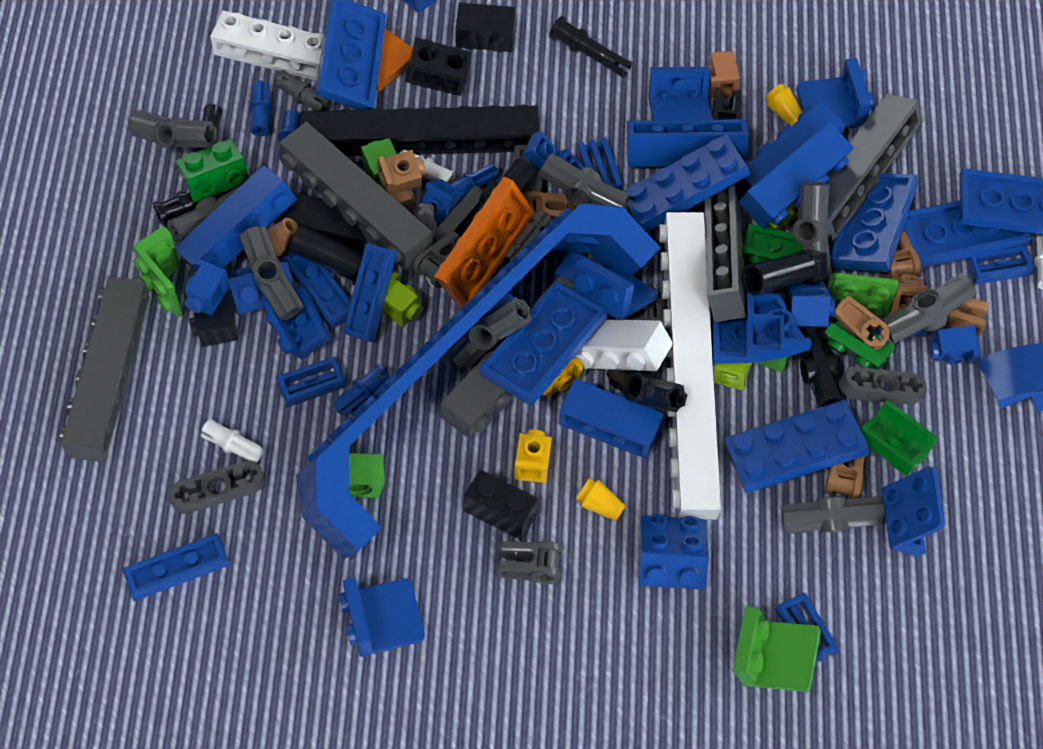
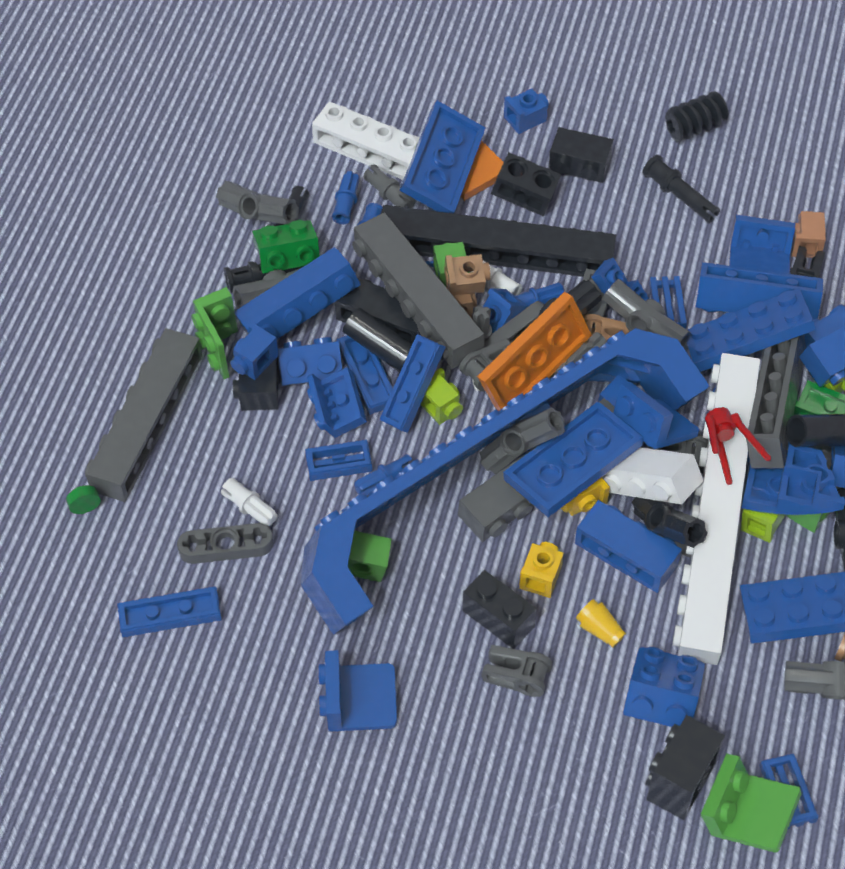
camera: 15 degrees right, 5 degrees down
dark grey piece [239,226,304,321] -> none
medium nougat cone [266,217,298,257] -> none
none -> green tile [66,485,101,514]
none -> black brick [645,715,725,821]
none -> red plant [705,407,771,485]

